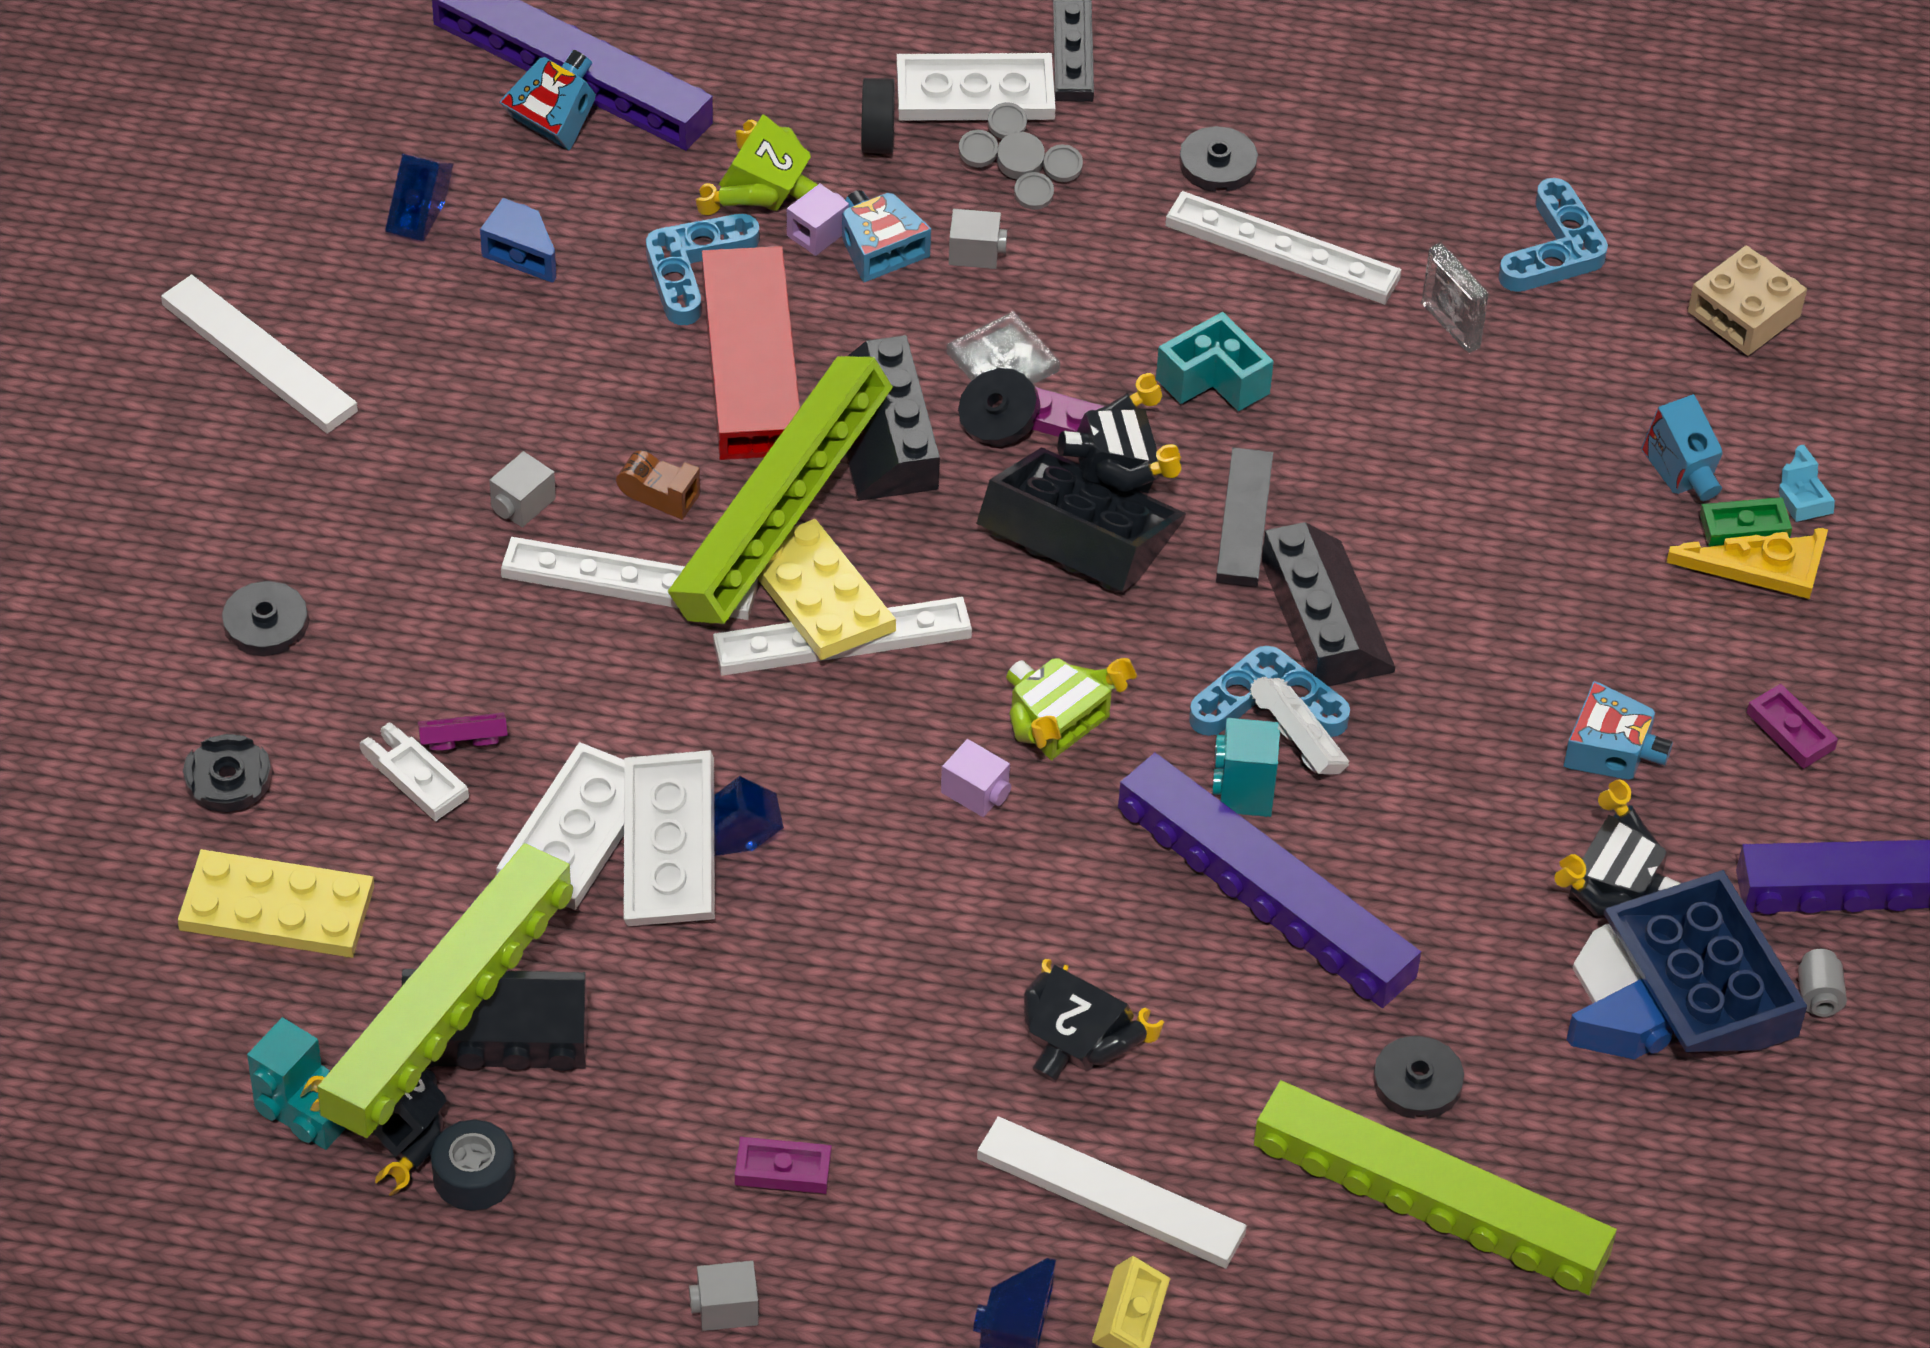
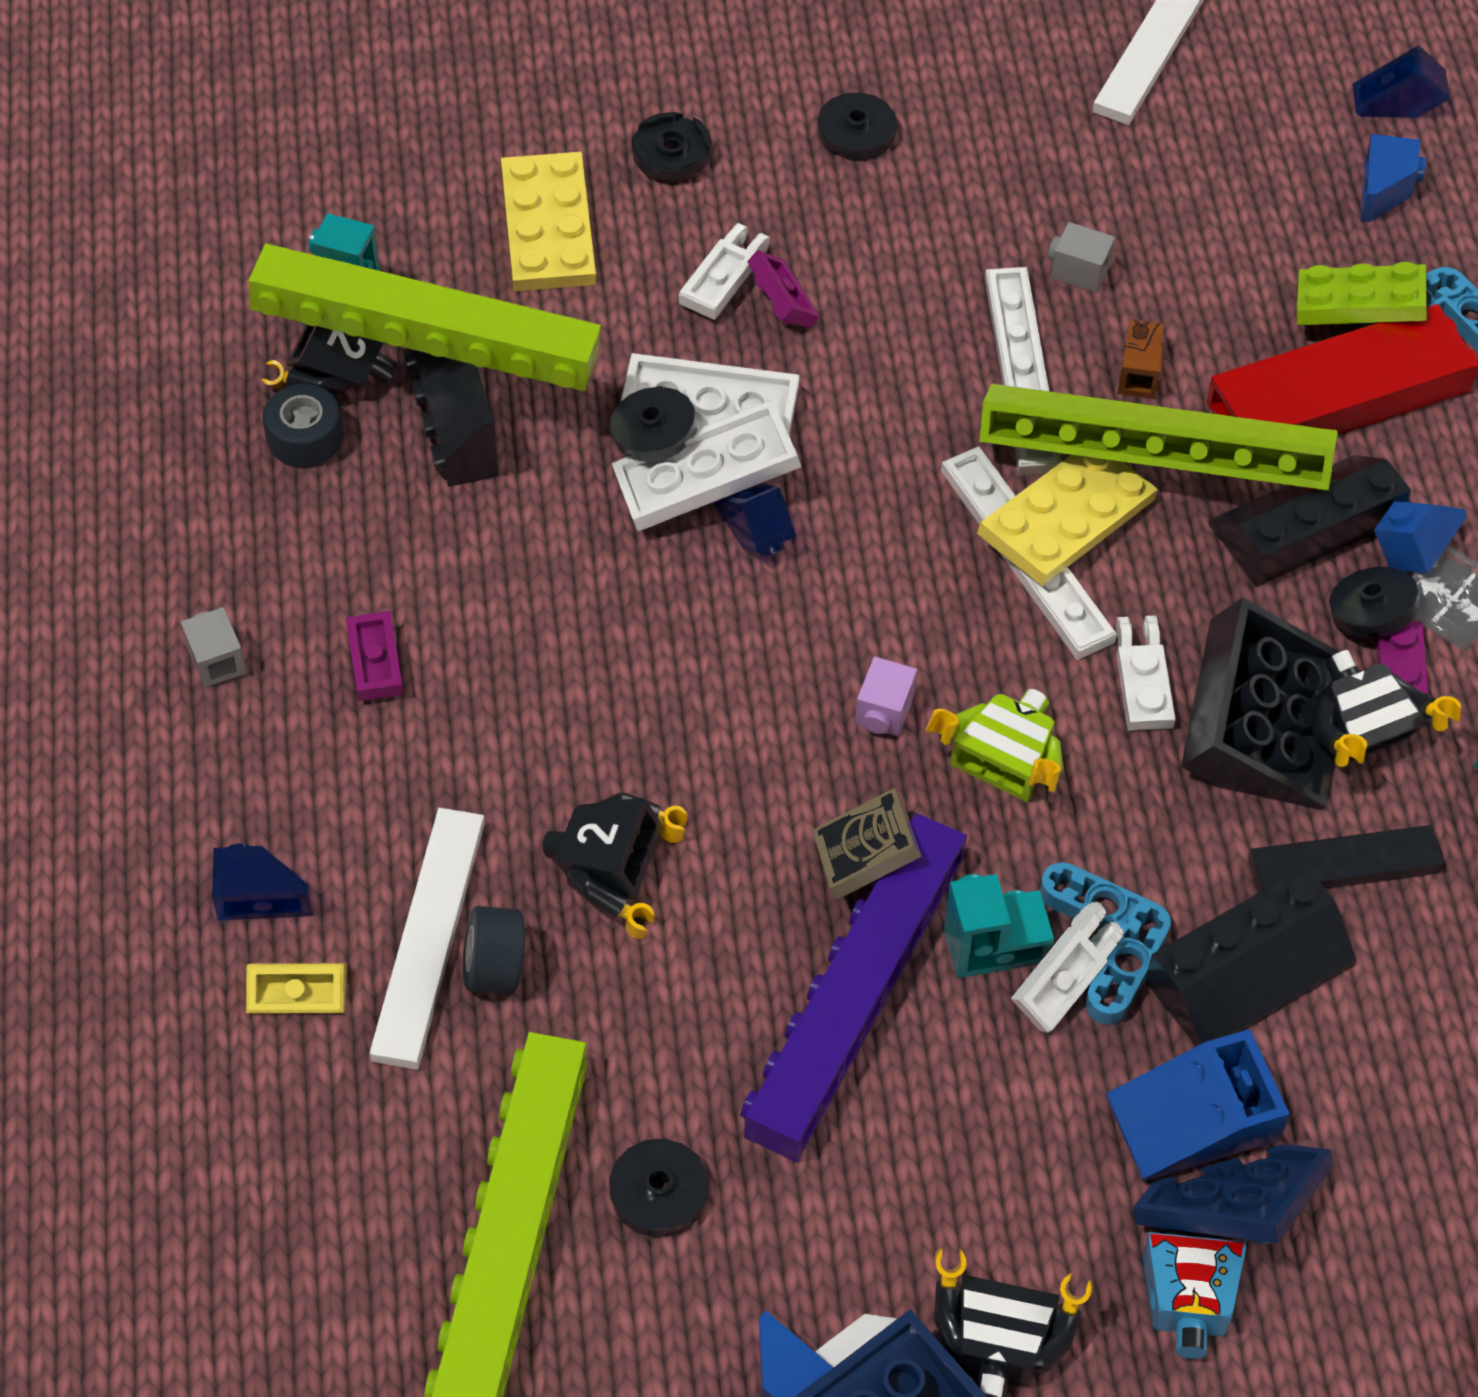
camera: 75 degrees right, 5 degrees up
none -> black wheel [463,906,525,995]
none -> black plate [610,386,697,462]
none -> dark tan tile [812,788,922,899]
none -> blue slope [1106,1029,1290,1182]
none -> white hinge [1116,616,1175,731]
none -> dark blue plate [1133,1144,1333,1244]
none -> lime plate [1297,262,1427,325]
none -> blue slope [1374,501,1467,573]

